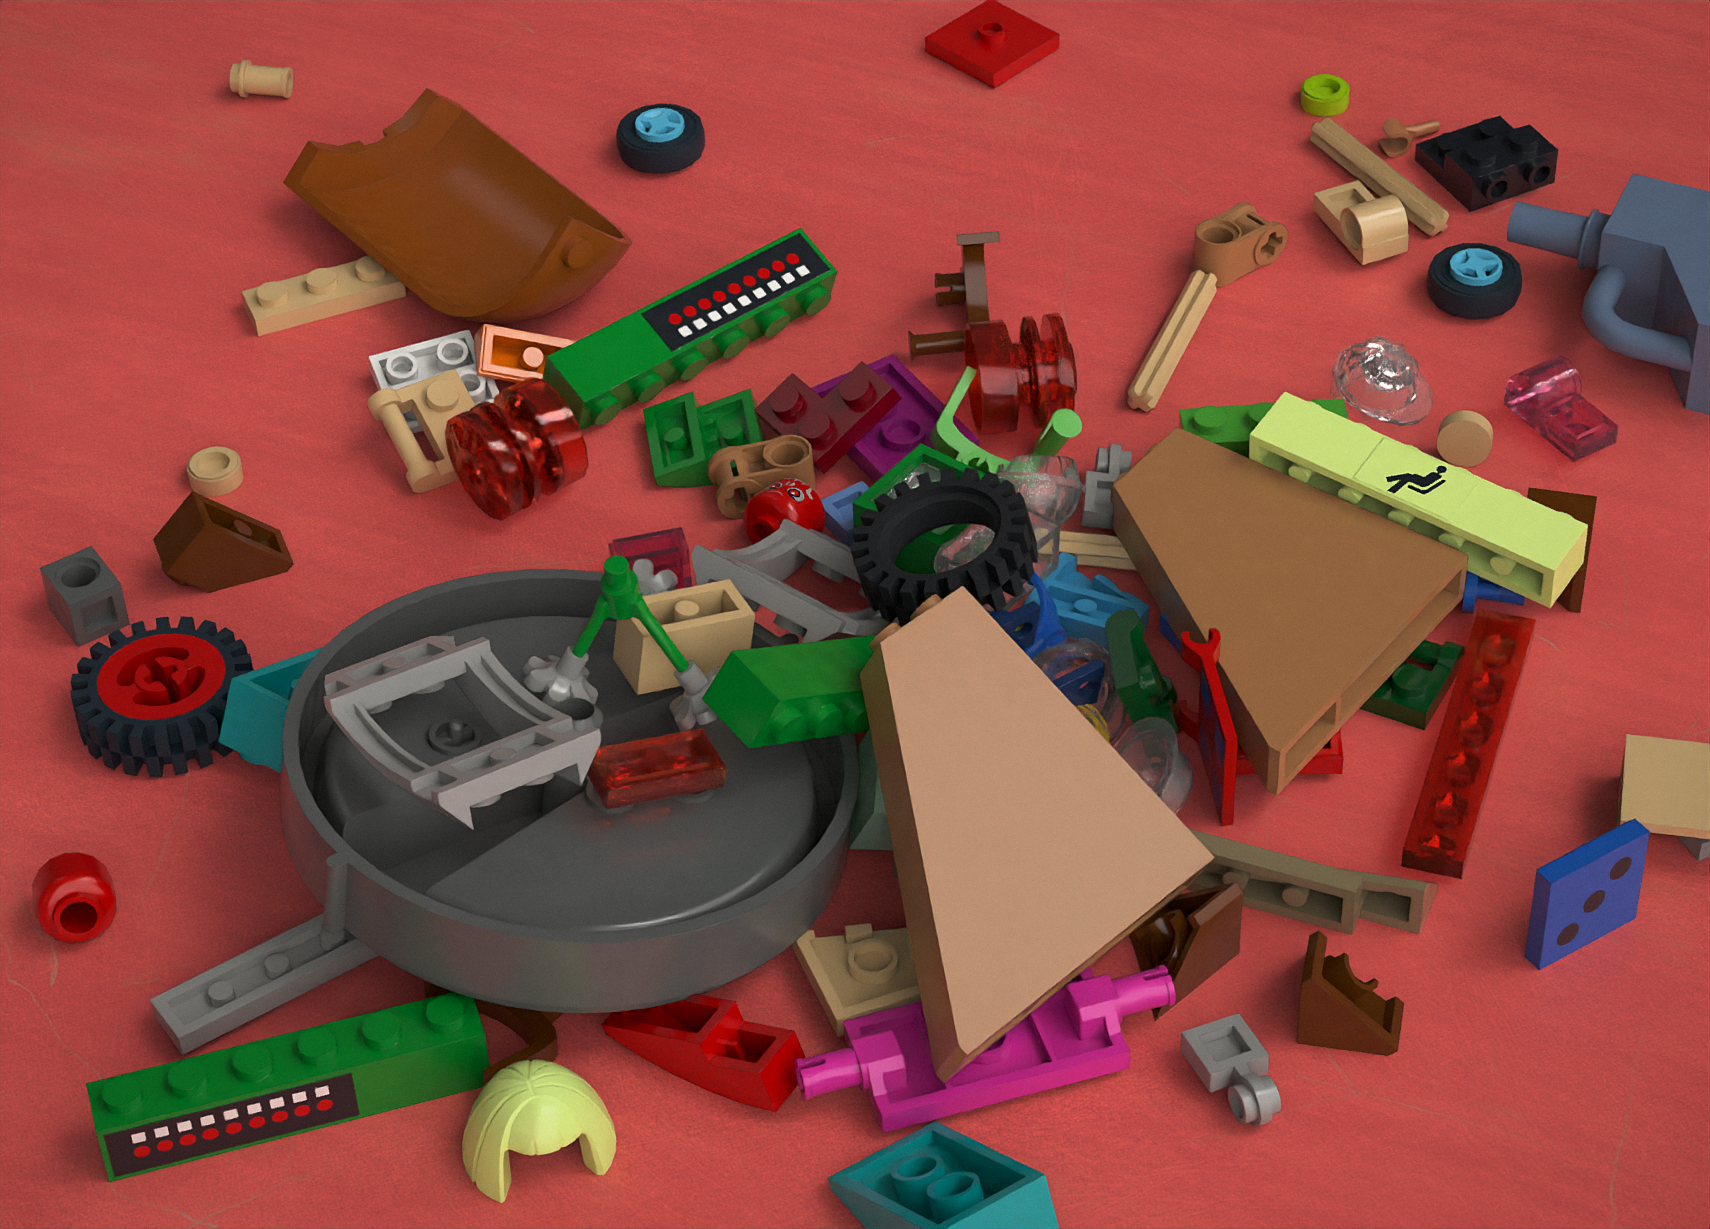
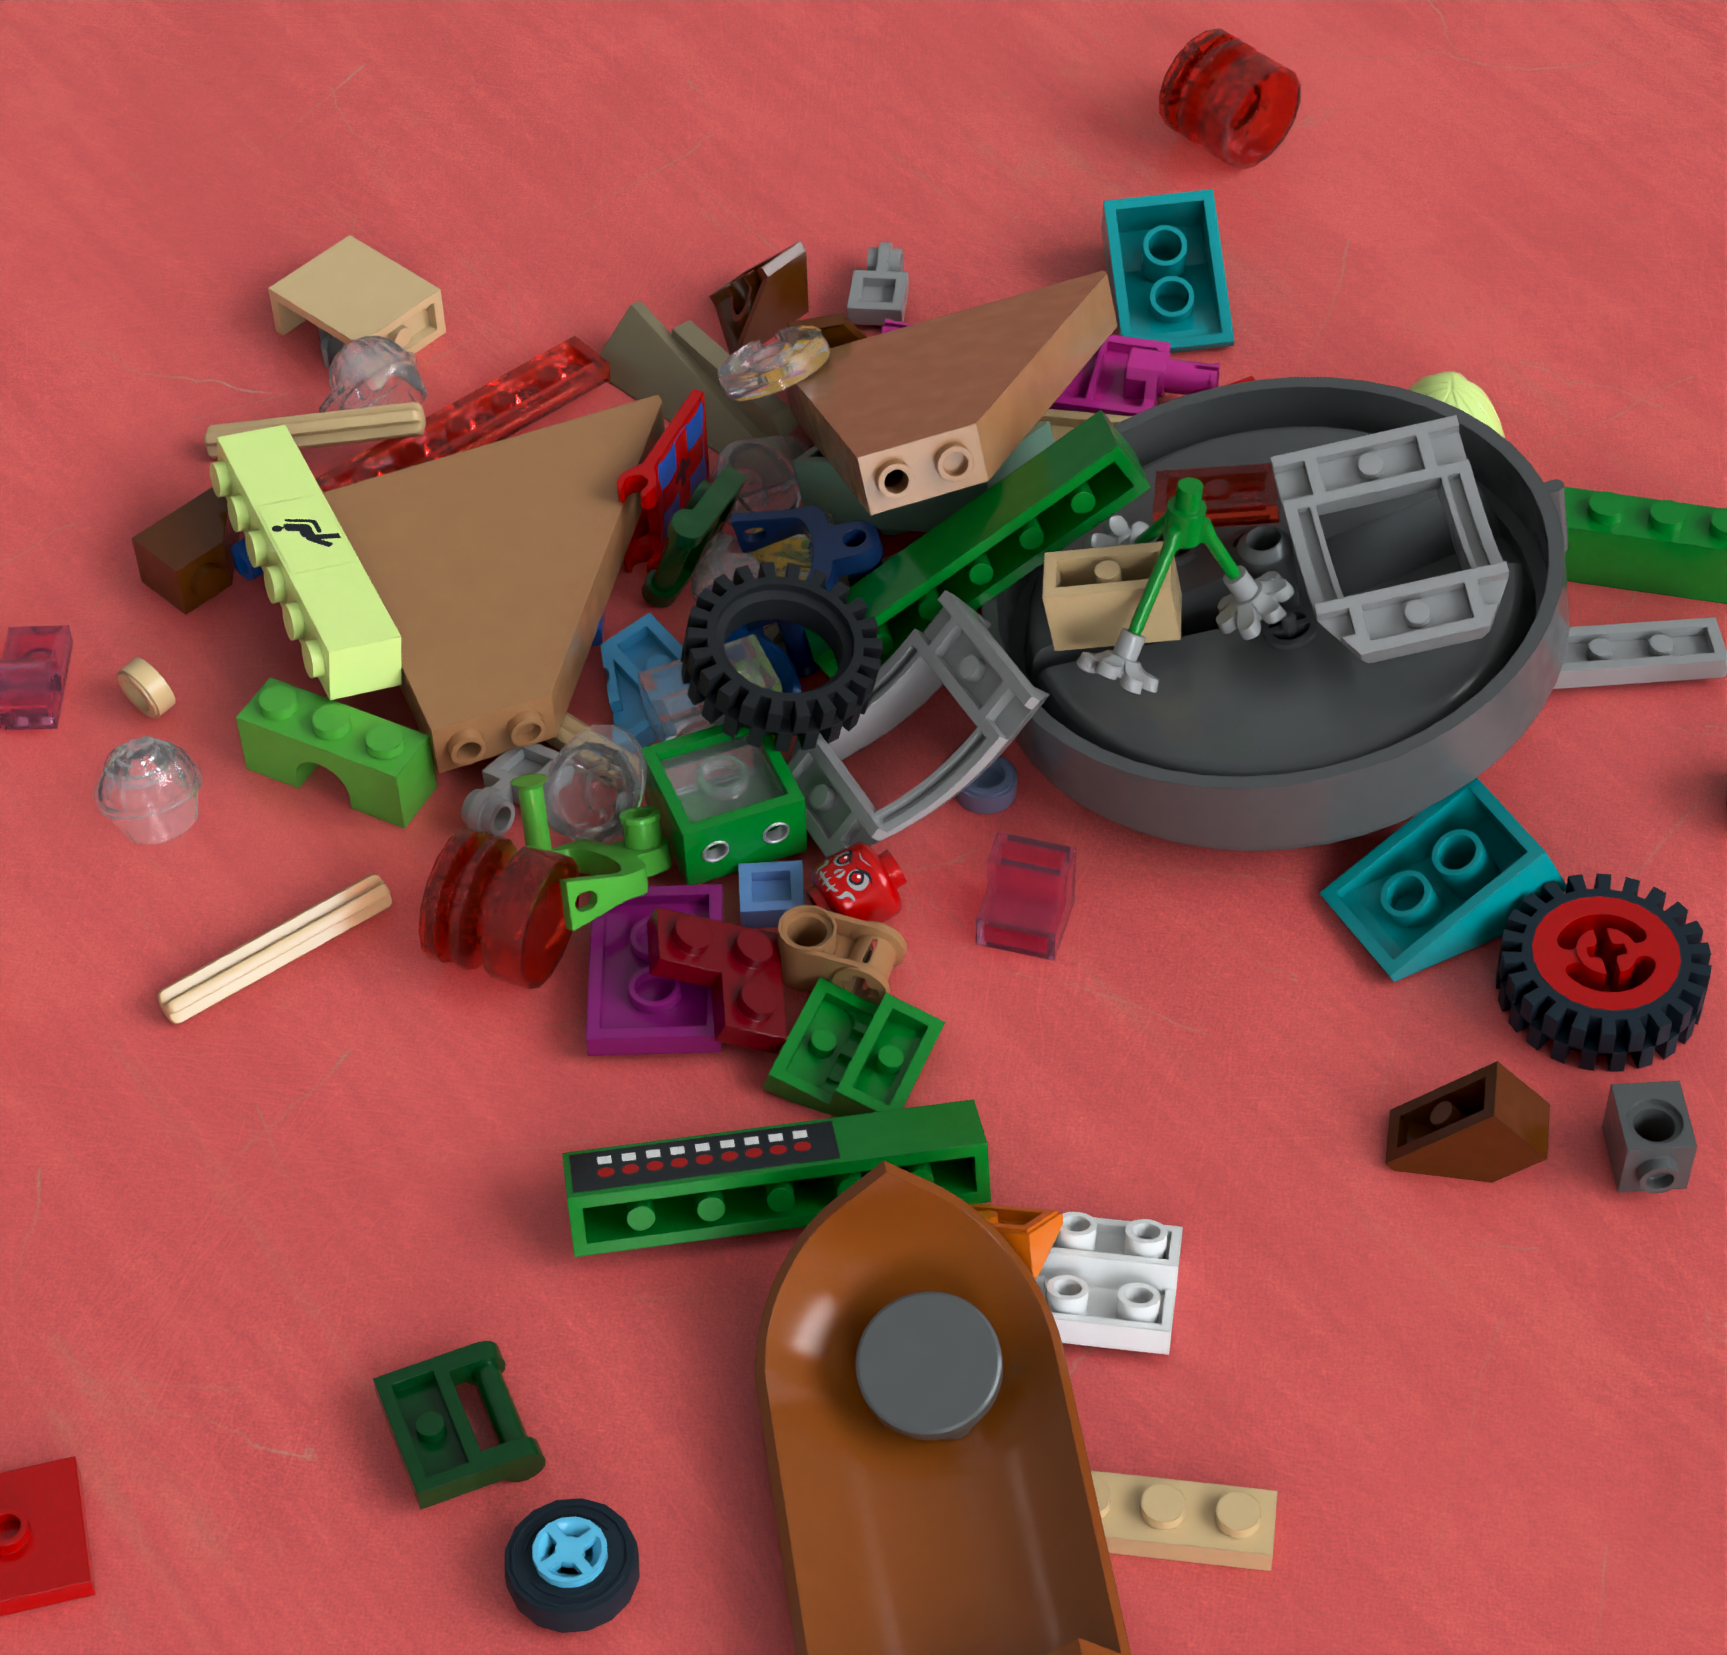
camera: 150 degrees left, 5 degrees up
tan tile [187,447,244,496] -> none
tan plate [366,369,501,493] -> none
clear red wheel [445,376,589,521] -> none
reddish brown piece [908,231,1008,361] -> none
medium nougat piece [1192,202,1288,287] -> none
blue tile [1525,819,1650,970] -> none
none -> tan axle [204,402,426,459]
none -> clear piece [319,336,428,413]
none -> dark green plate [373,1341,546,1510]
none -> clear tile [717,325,831,401]
none -> dark grey tile [855,1291,1003,1440]

